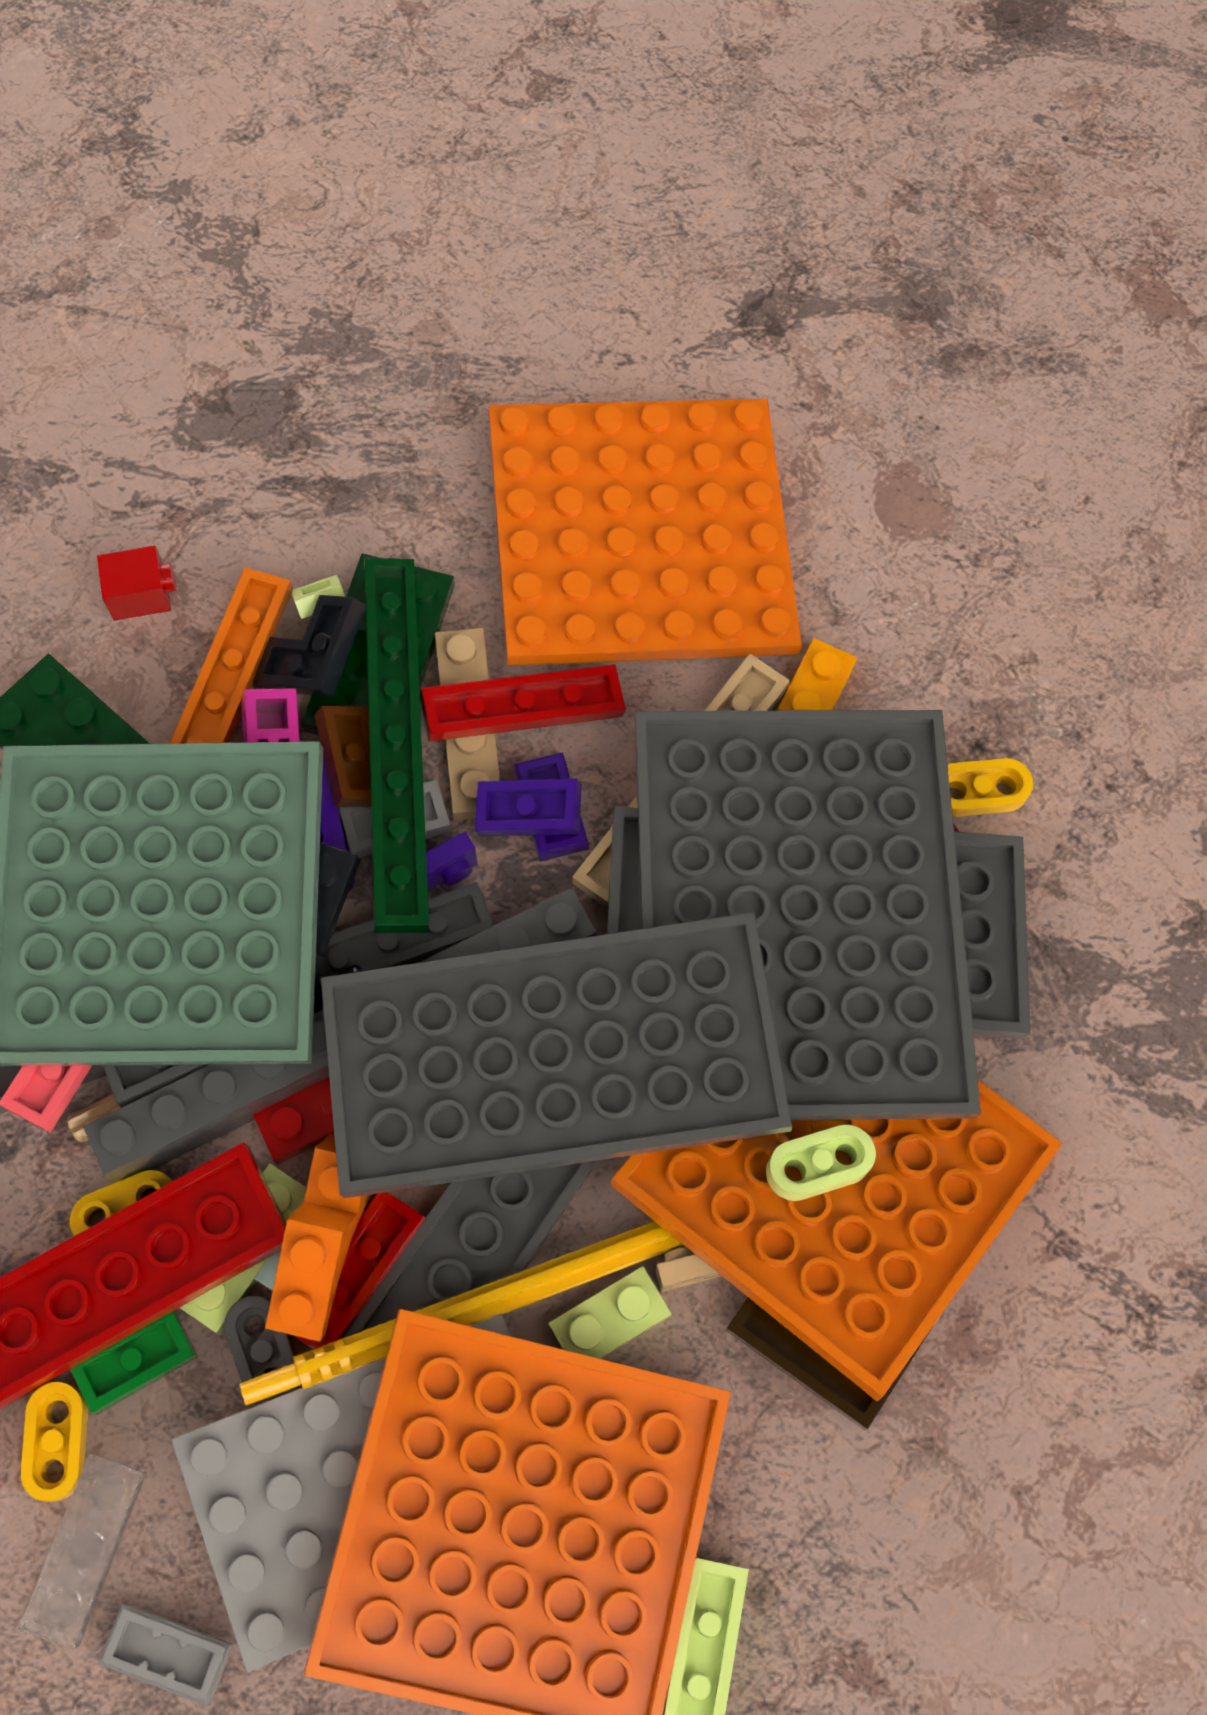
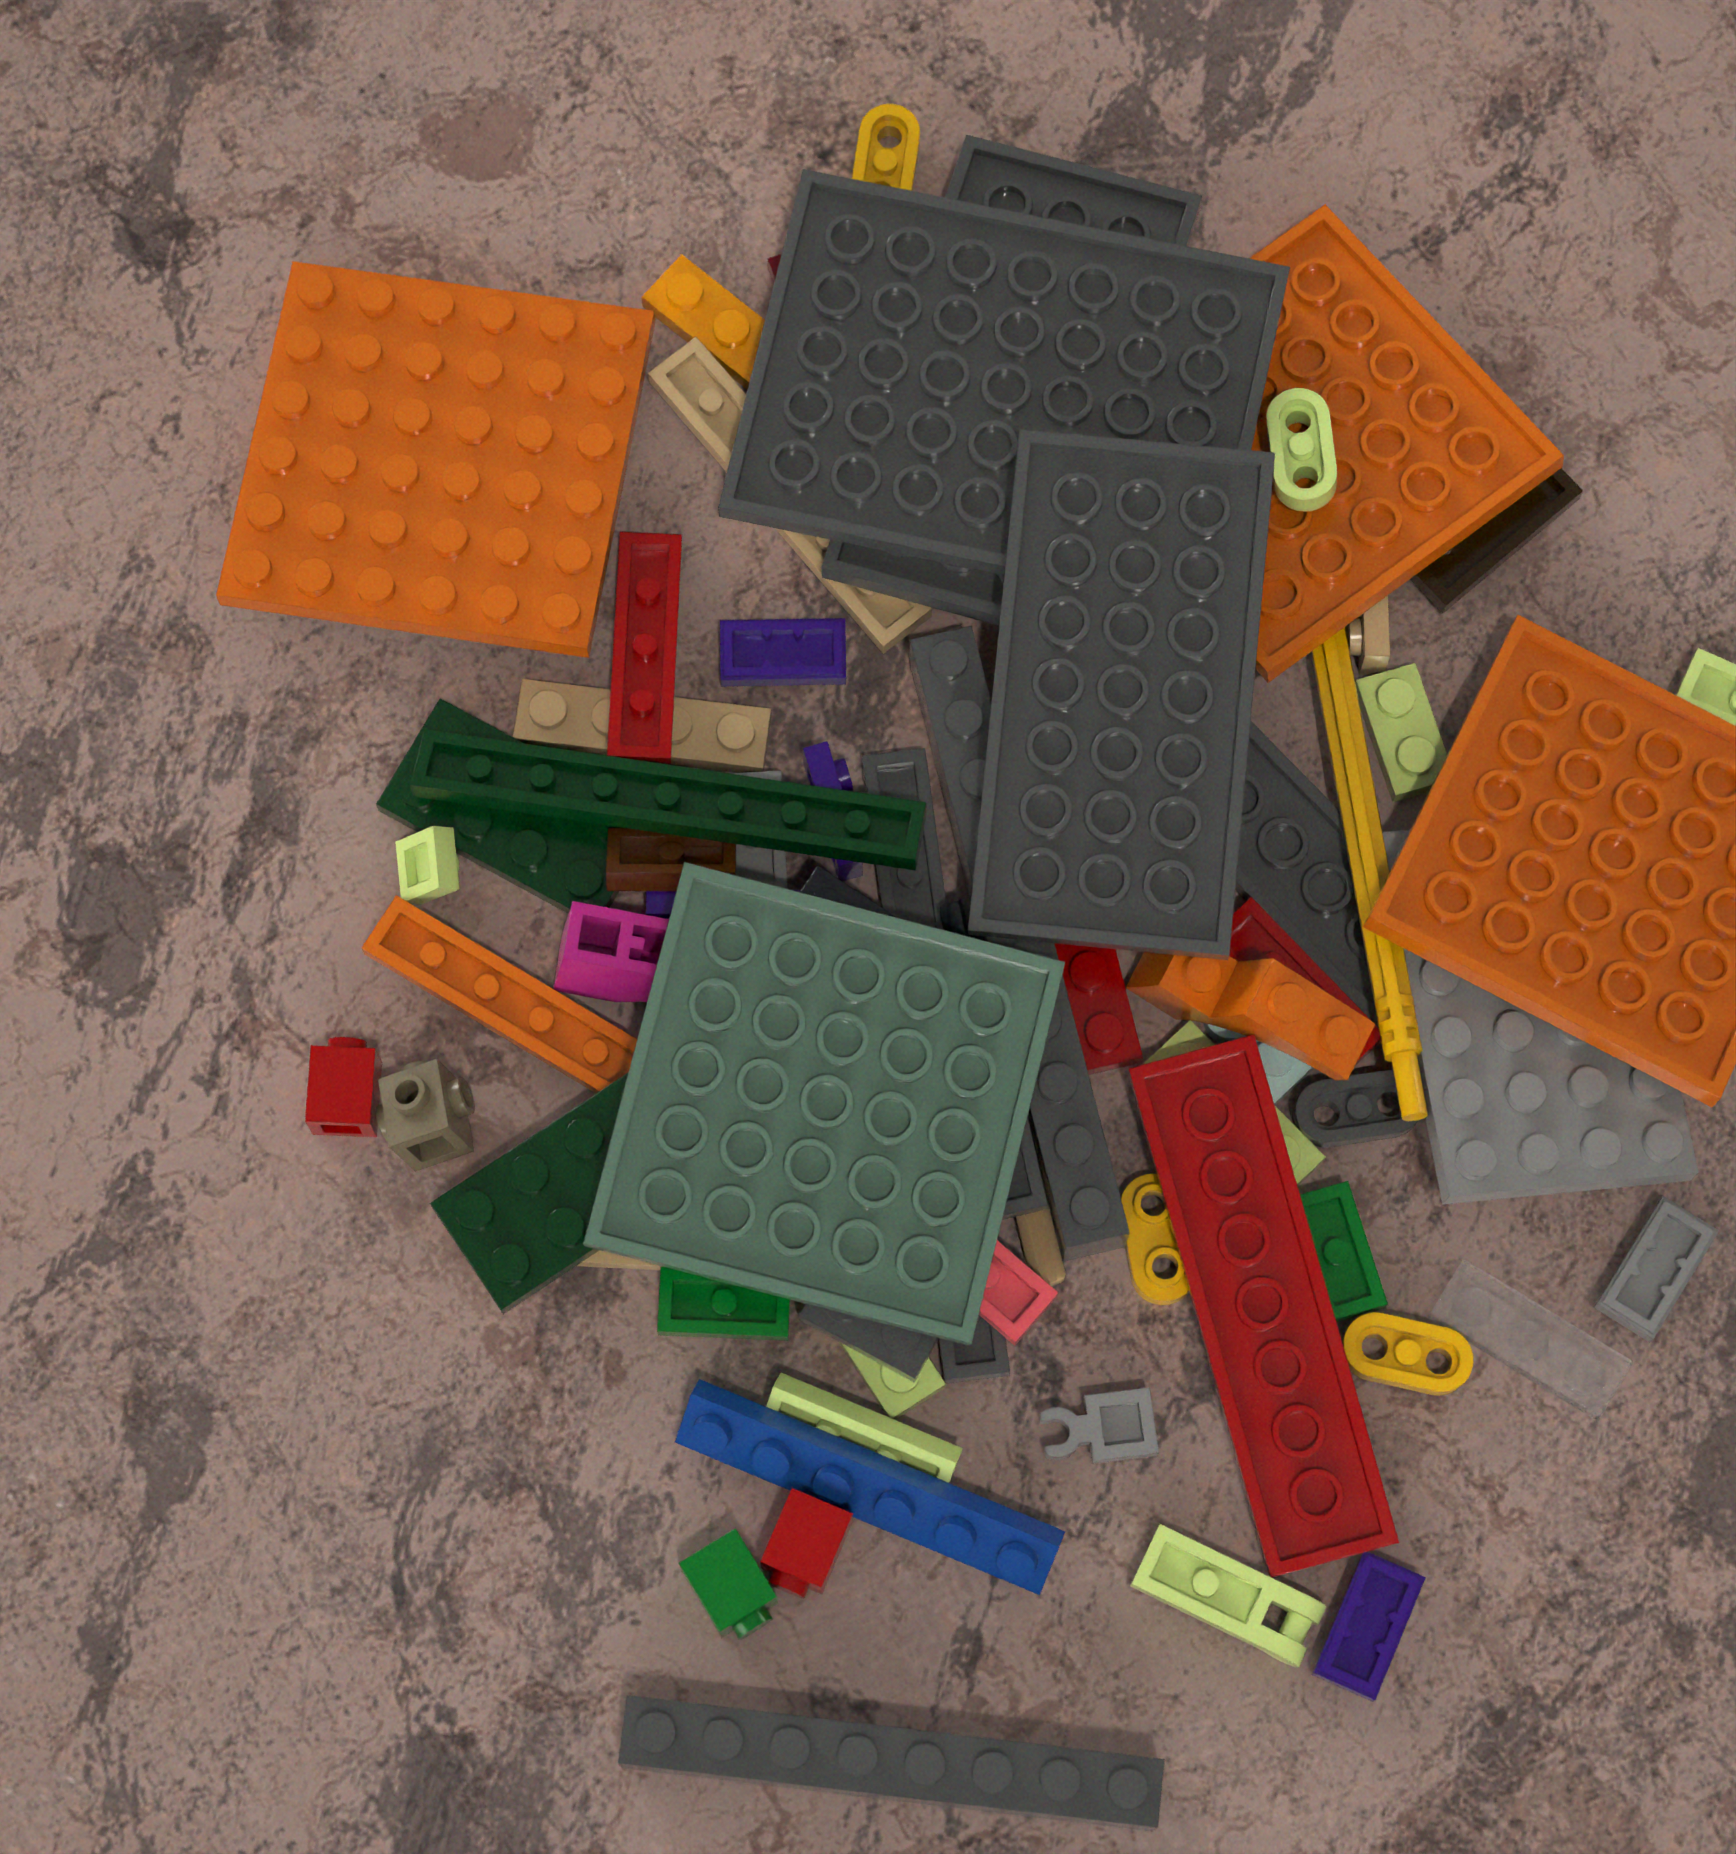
camera: 75 degrees left, 5 degrees up
black plate [253,595,366,698] -> none
dark purple plate [475,778,582,836] -> none
none -> dark tan brick [376,1059,475,1172]

